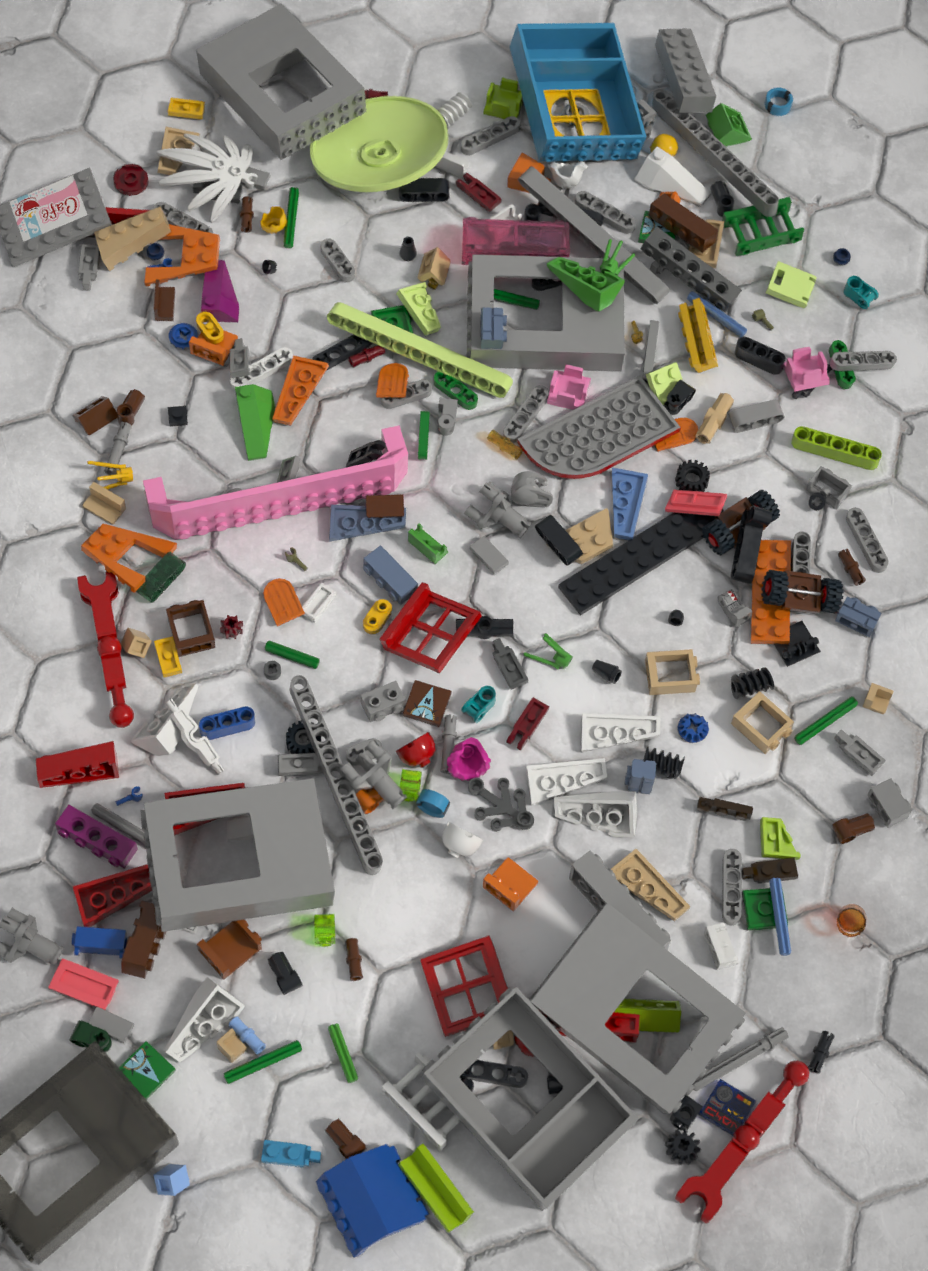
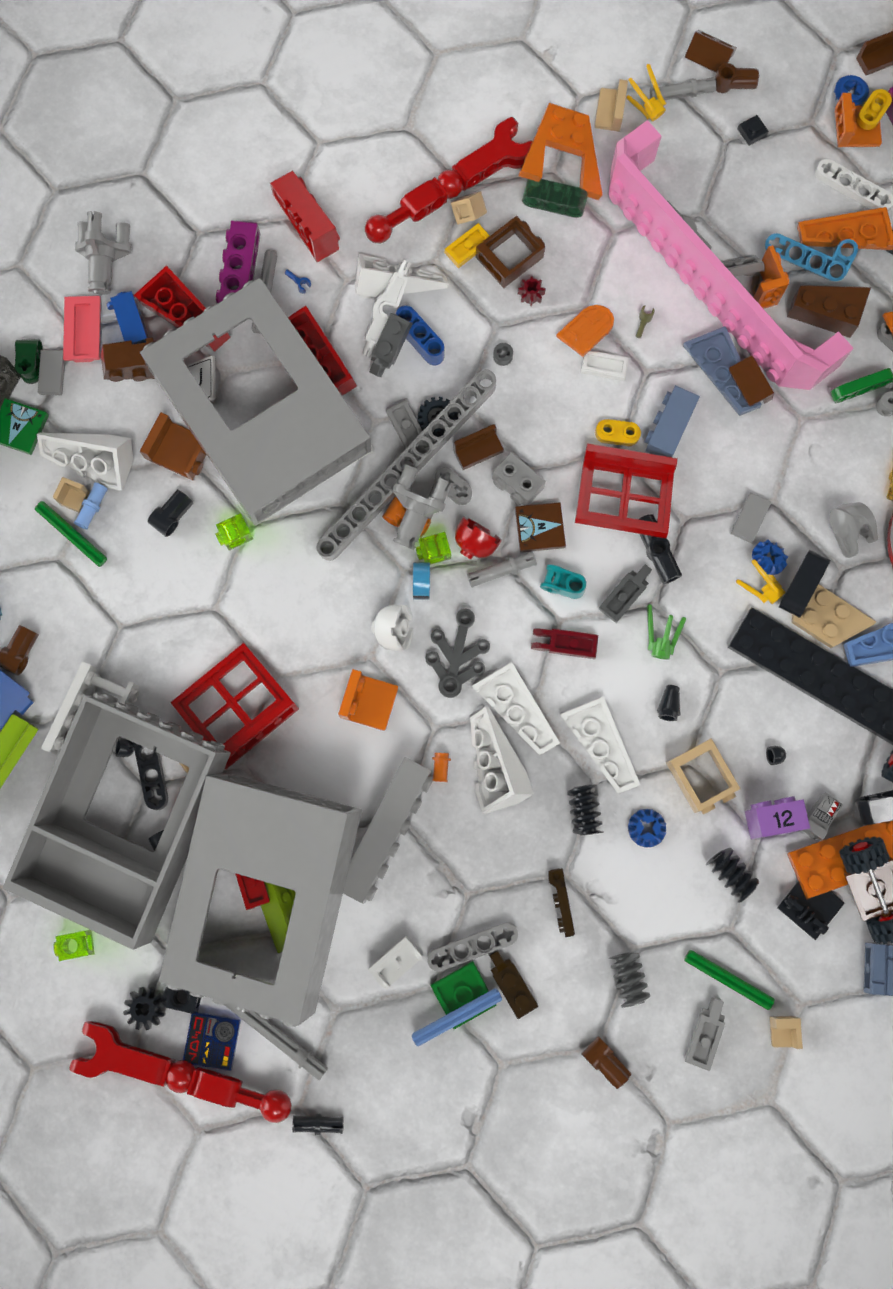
camera: 70 degrees right, 15 degrees up
light grey hinge [230,338,250,378] -> none
bright green wedge [235,384,275,461] -> none
green axle [265,640,320,669] -> none
bright green axle [328,1023,358,1083] -> none
reddish brown pin [345,938,363,981] -> none
black hinge [346,440,386,468] -> none
bright green hinge [408,523,448,564] -> none
dark pink hair [447,737,491,781] -> none
light grey wheel [464,482,532,538] -> none
tan wing [611,849,690,921] -> none
sand blue brick [624,759,656,794] -> none
tan window [731,691,794,754] -> none
lime wing [760,817,801,860] -> none
clear orange helmet [837,904,867,937] -> none
light grey brick [868,778,912,828] -> none
none -> clear neon green brick [53,930,95,961]
none -> dark grey hinge [369,313,412,377]
none -> orange pin [432,753,451,782]
none -> reddish brown panel [453,424,504,470]
none -> dark grey piece [608,952,650,1008]
none -> yellow plant [736,559,786,604]
none -> medium lavender brick [744,796,810,839]
none -> blue gear [752,539,788,575]
none -> orange bracket [753,245,789,309]
none -> dark azure beam [765,233,858,282]
none -> reddish brown wedge [787,285,871,338]

